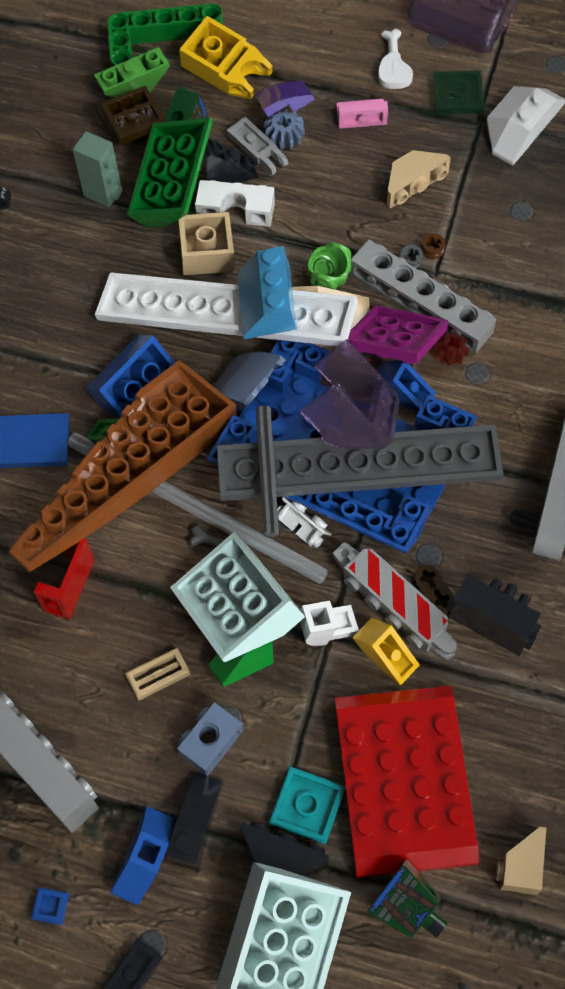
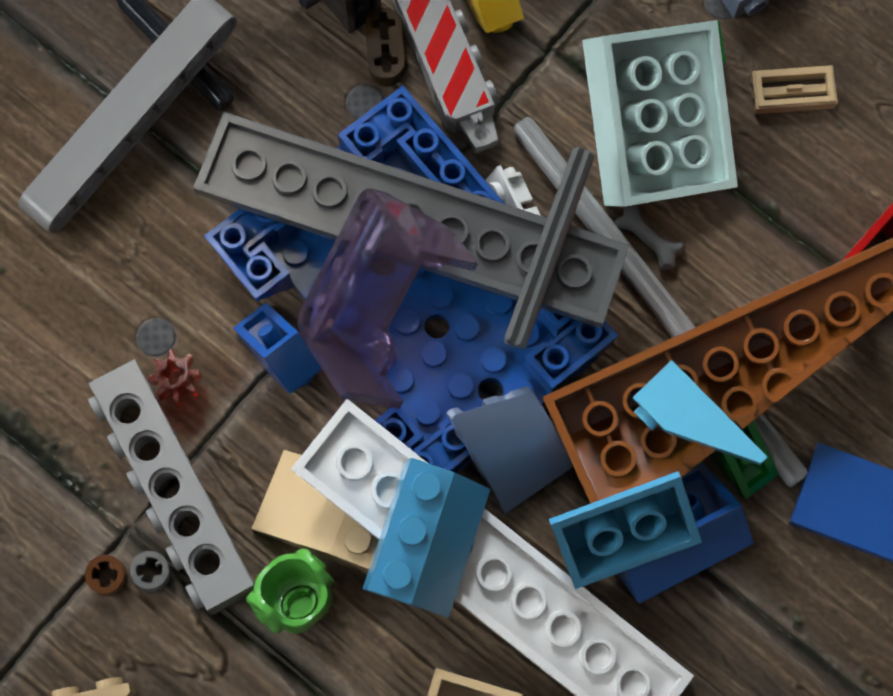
camera: 160 degrees left, 10 degrees up
white brick [300,601,359,646] -> none
magenta plate [344,305,448,364] -> none
none -> dark azure slope [549,471,702,589]
none -> medium azure slope [633,360,767,465]

